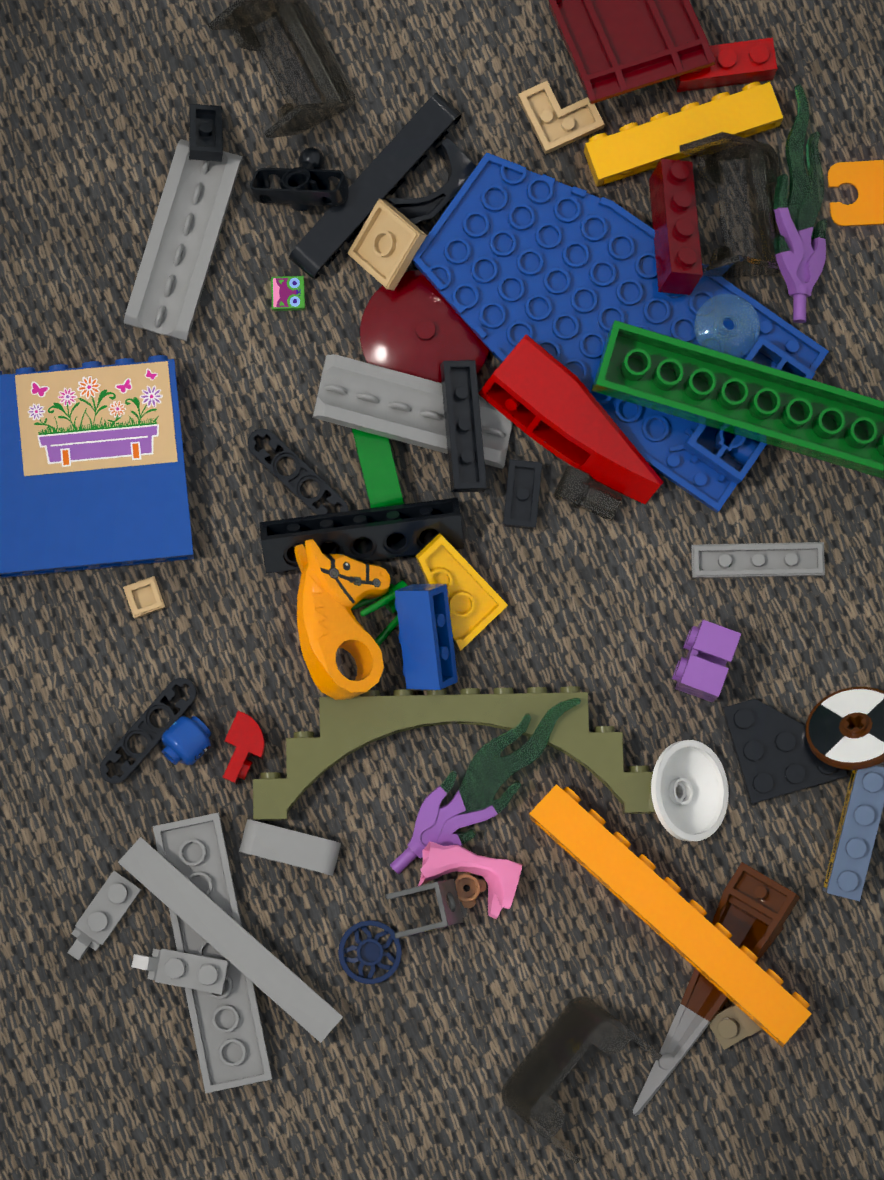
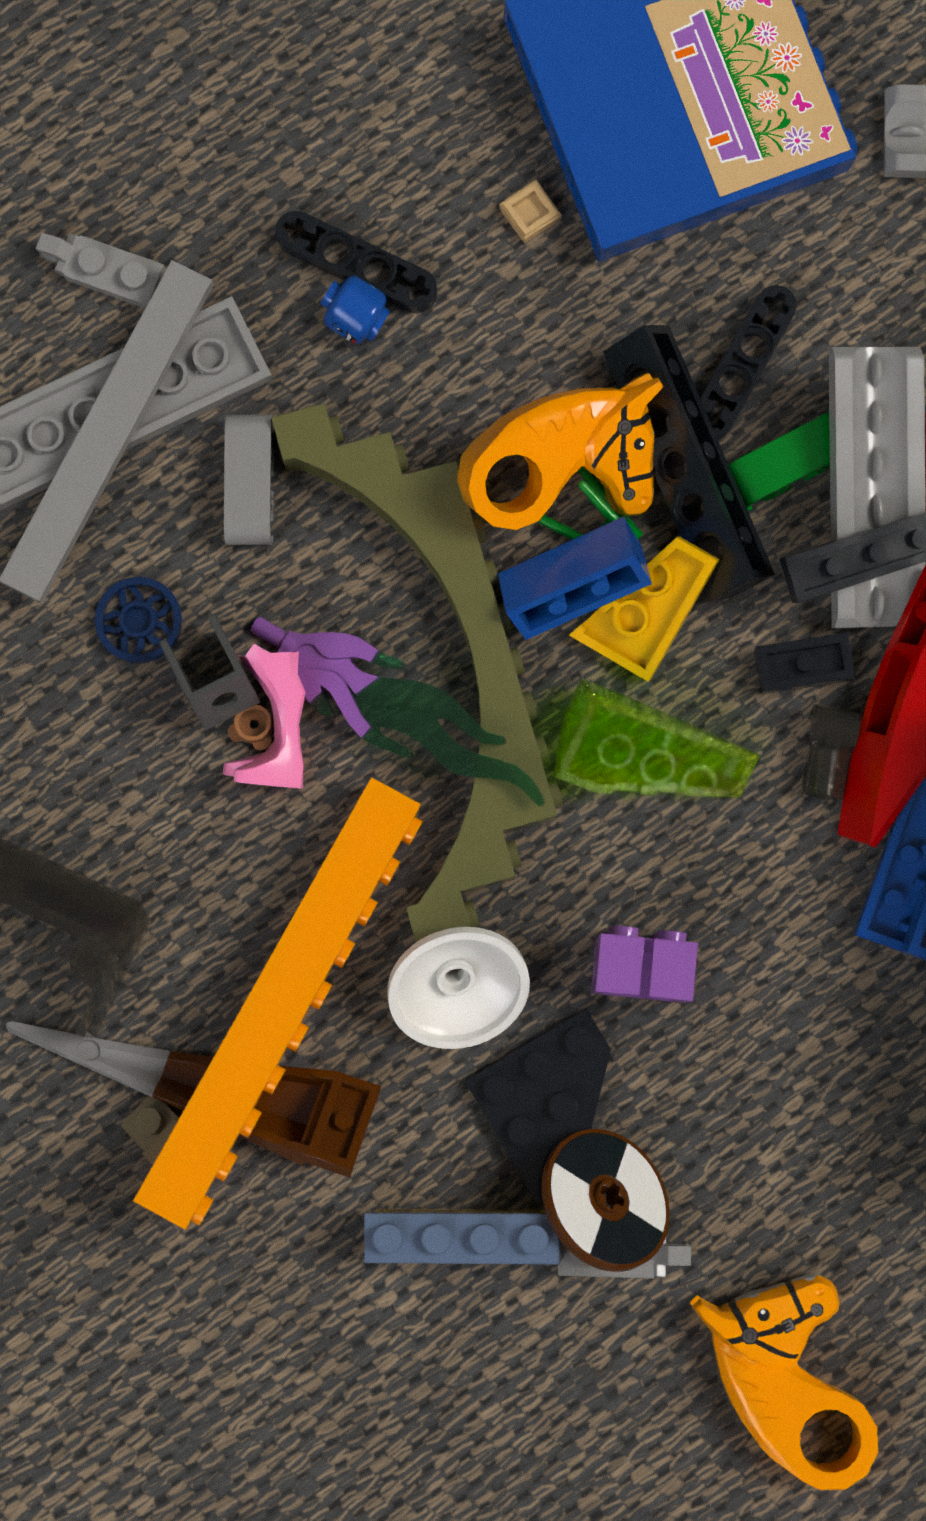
camera: 80 degrees right, 0 degrees up
light grey hinge [131,948,229,995] -> none
red brick [223,710,266,785] -> none
light grey tile [691,542,825,579] -> none
none -> clear neon green wedge [554,678,759,798]

